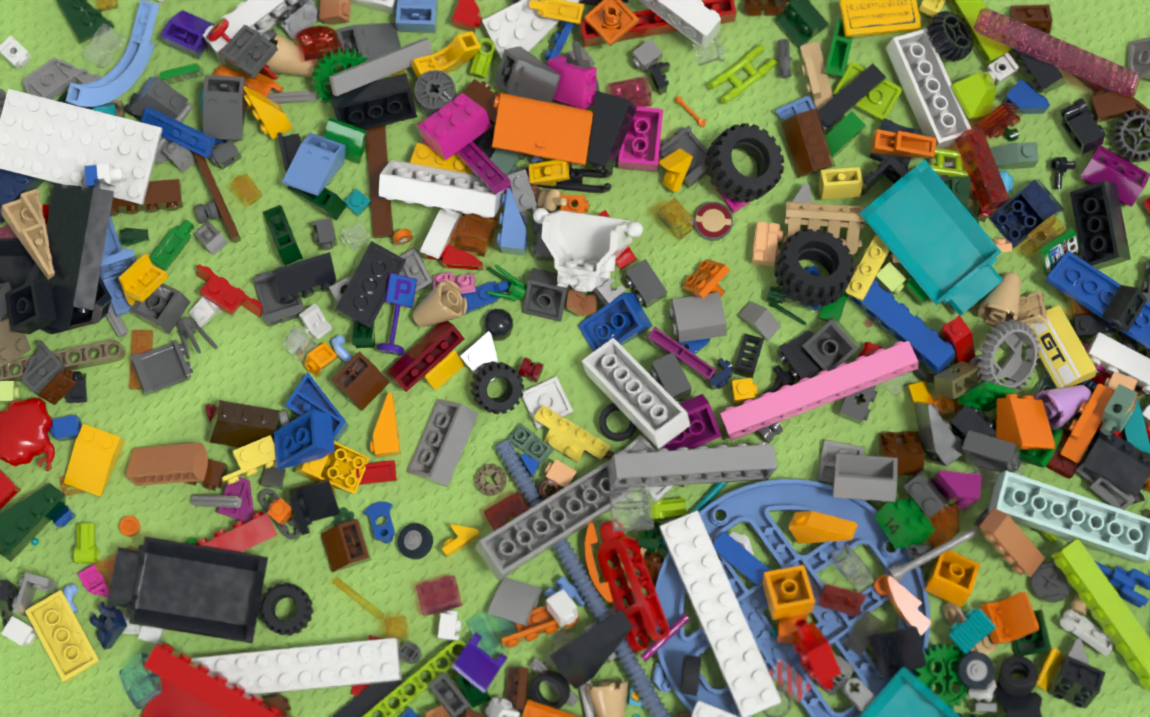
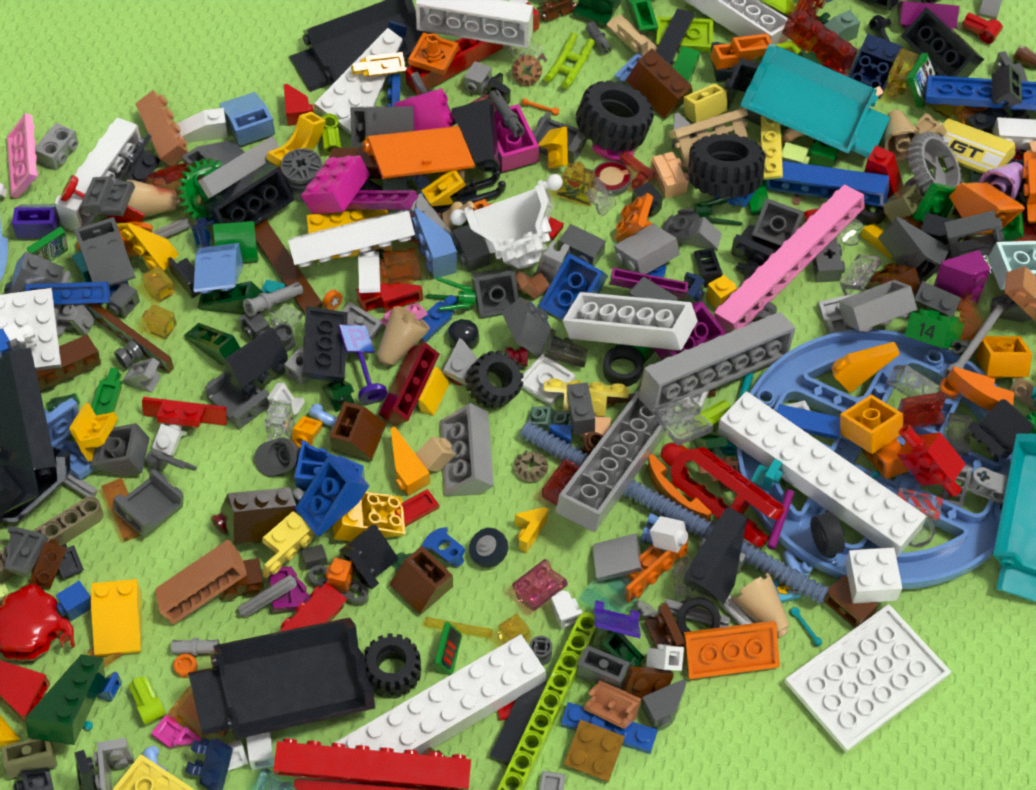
camera: 30 degrees left, 20 degrees down
none -> clear yellow brick [142,266,175,304]
none -> light grey pin [171,638,220,656]
none -> clear blue bracket [190,217,215,249]
none -> light grey pin [243,282,303,317]
none -> dark grey piece [254,437,301,476]
none -> dark grey wheel [274,323,295,352]
none -> tan brick [416,437,456,472]
none -> slope [434,622,462,675]
none -> dark grey pin [488,90,525,137]
none -> dark grey slope [502,297,551,357]
none -> medium nougat gear [512,55,542,86]
none -> clear smoke wing [544,328,588,368]
none -> dark grey brick [566,382,595,435]
none -> clear plate [587,177,616,216]
none -> clear red piece [619,151,656,189]
none -> black brick [632,181,663,217]
none -> light grey plant [636,600,658,618]
none -> dark grey tile [662,208,701,243]
none -> teal bracket [751,459,783,492]
none -> clear bracket [839,254,881,296]

